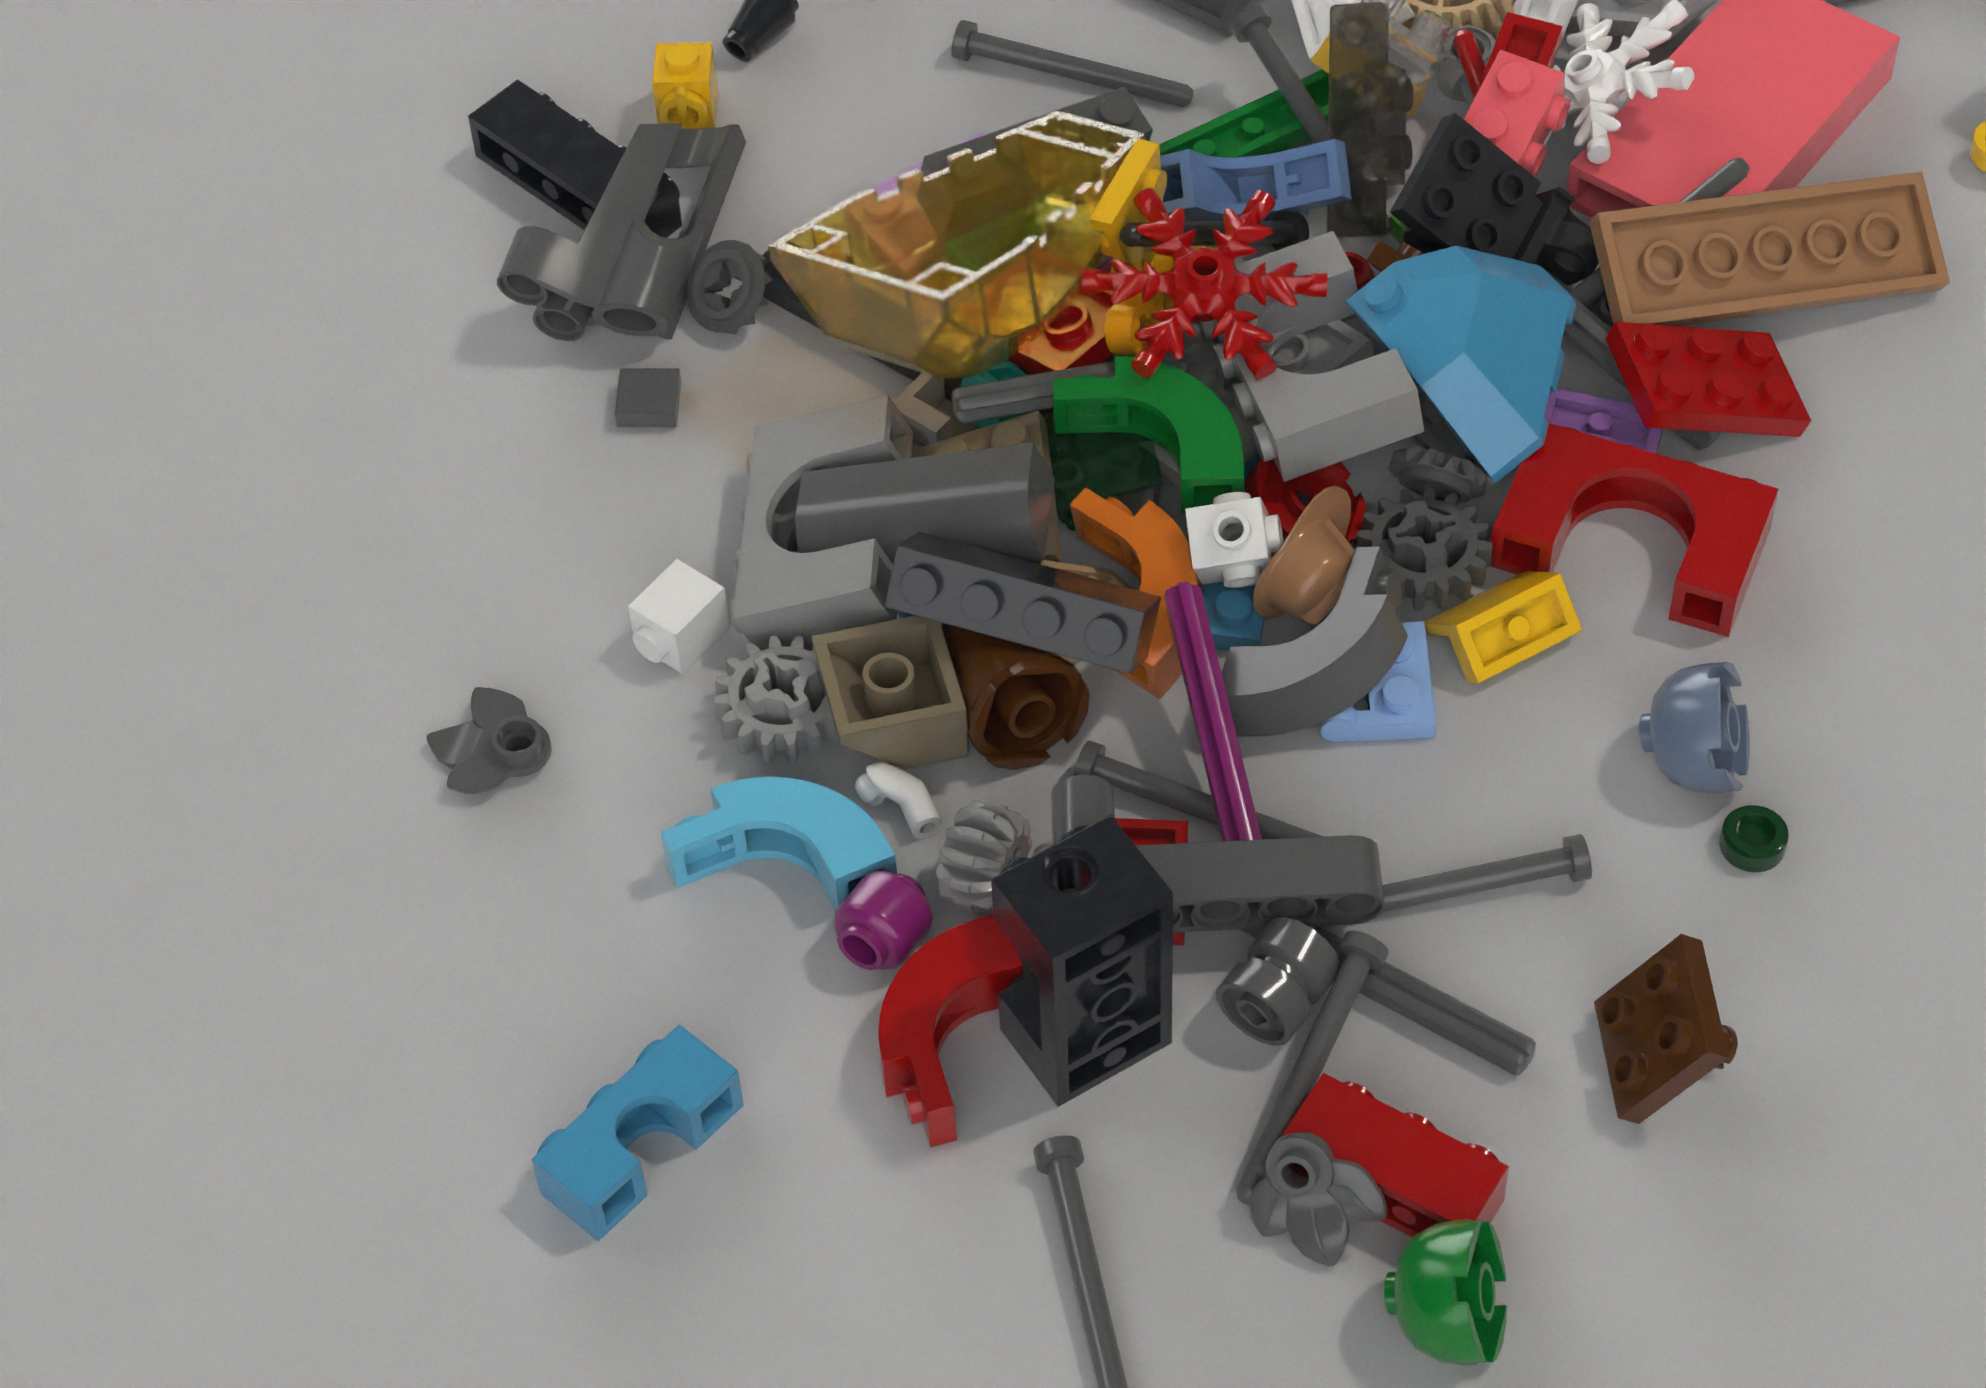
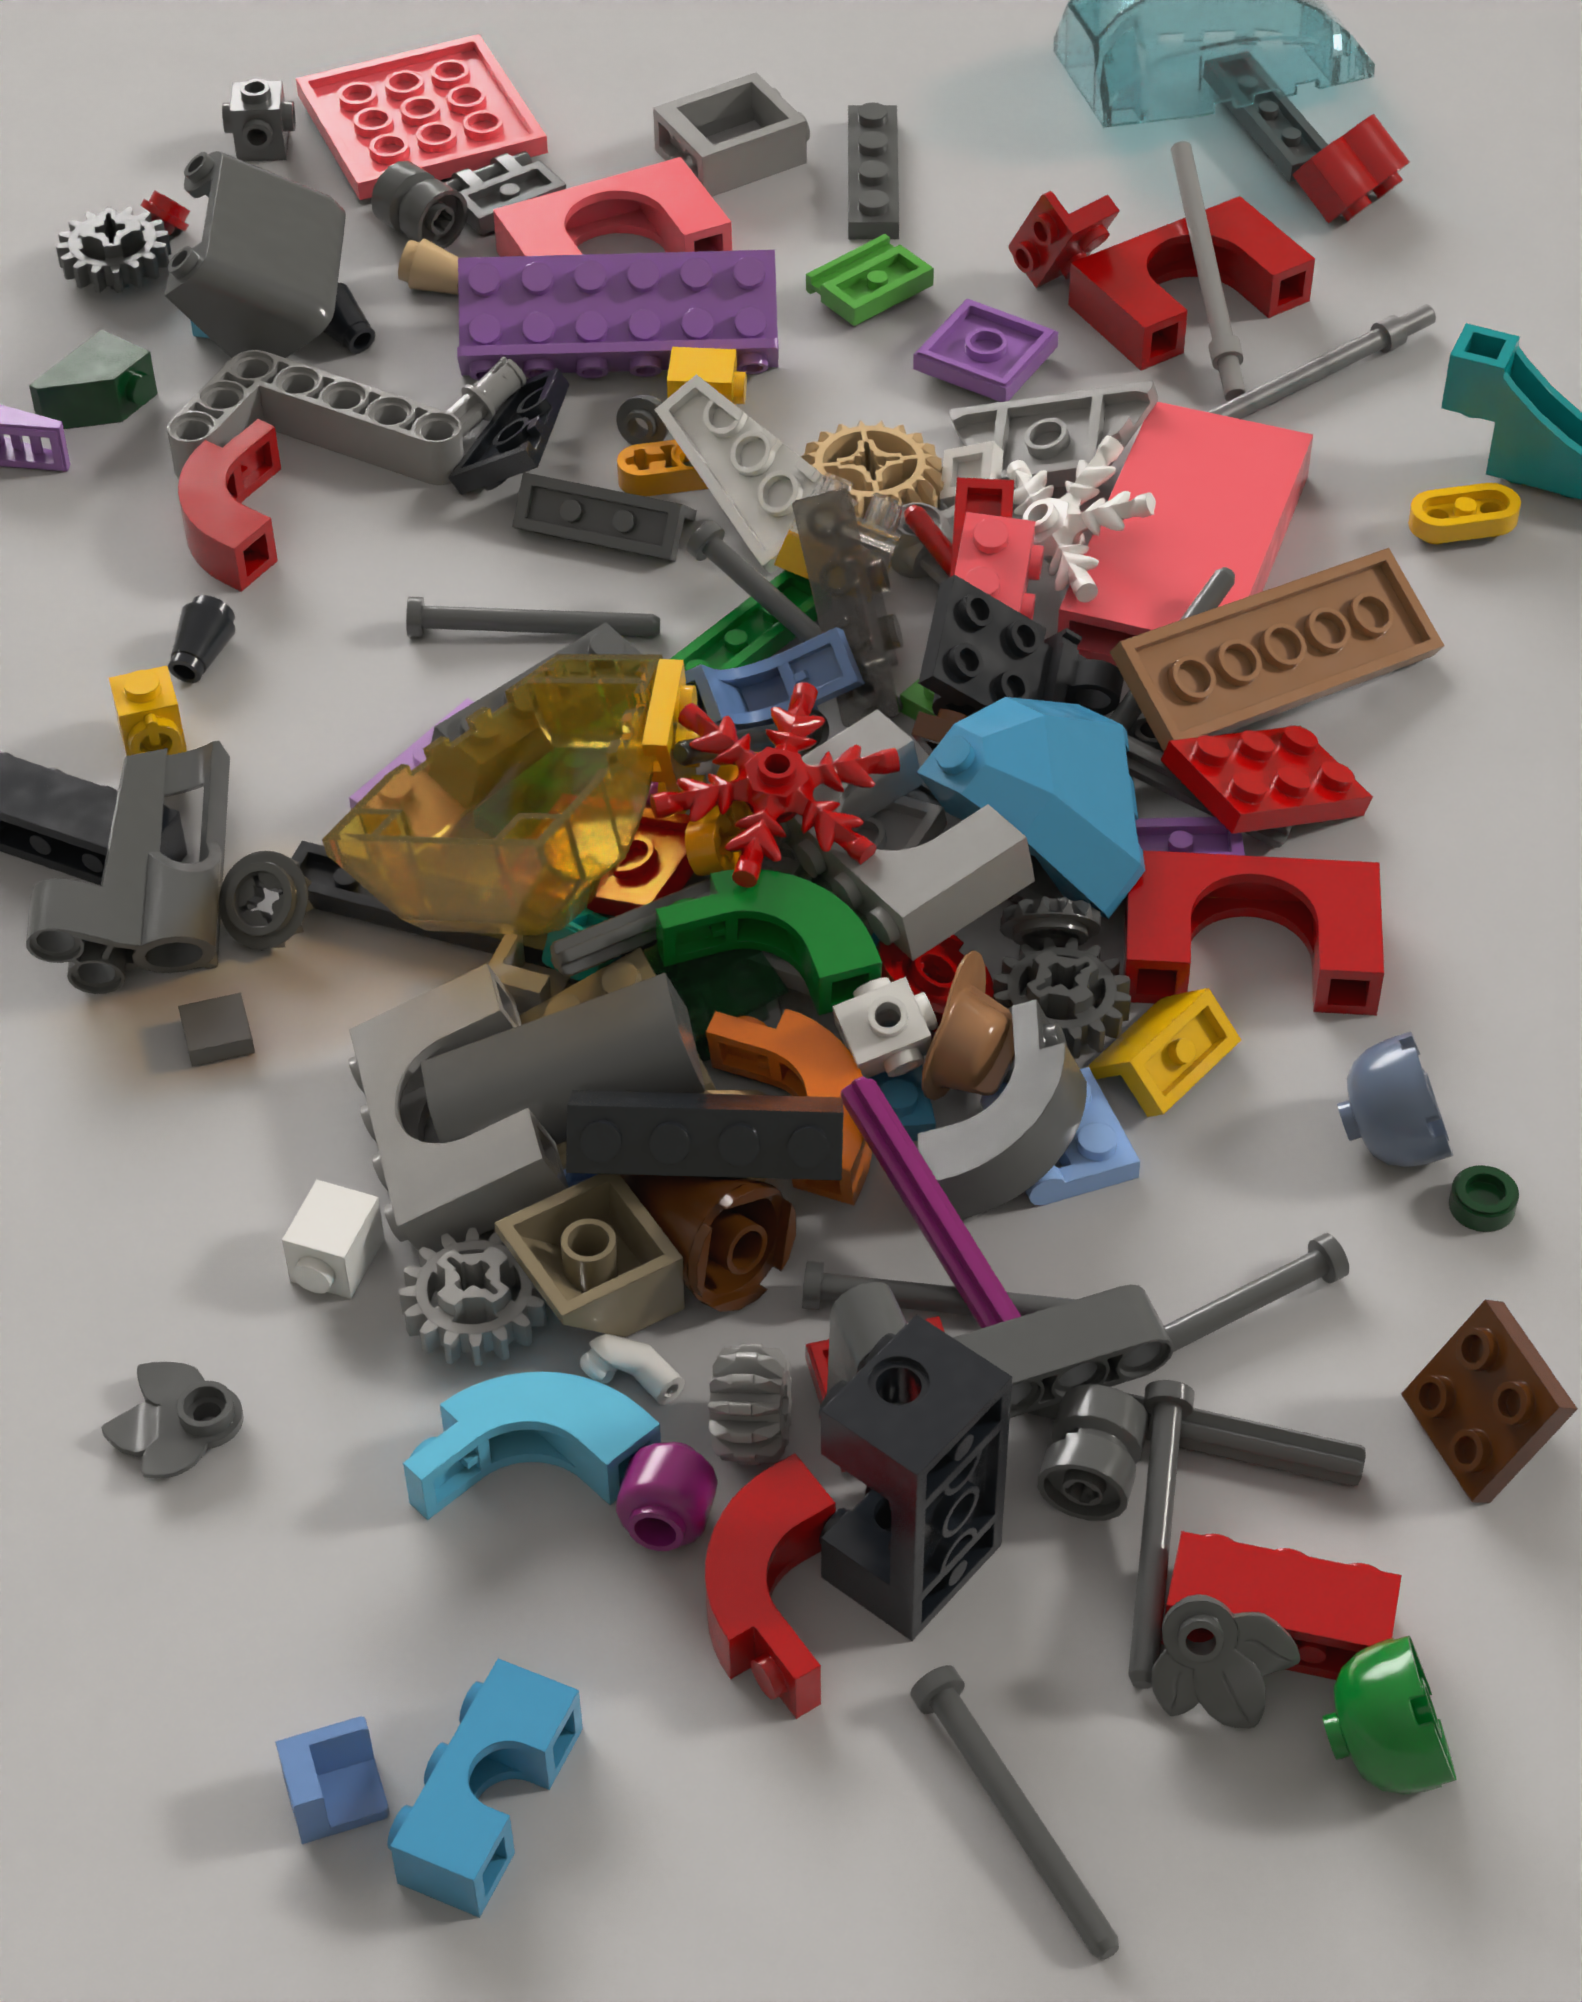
camera: 20 degrees left, 5 degrees down
none -> medium blue panel [275,1716,389,1844]

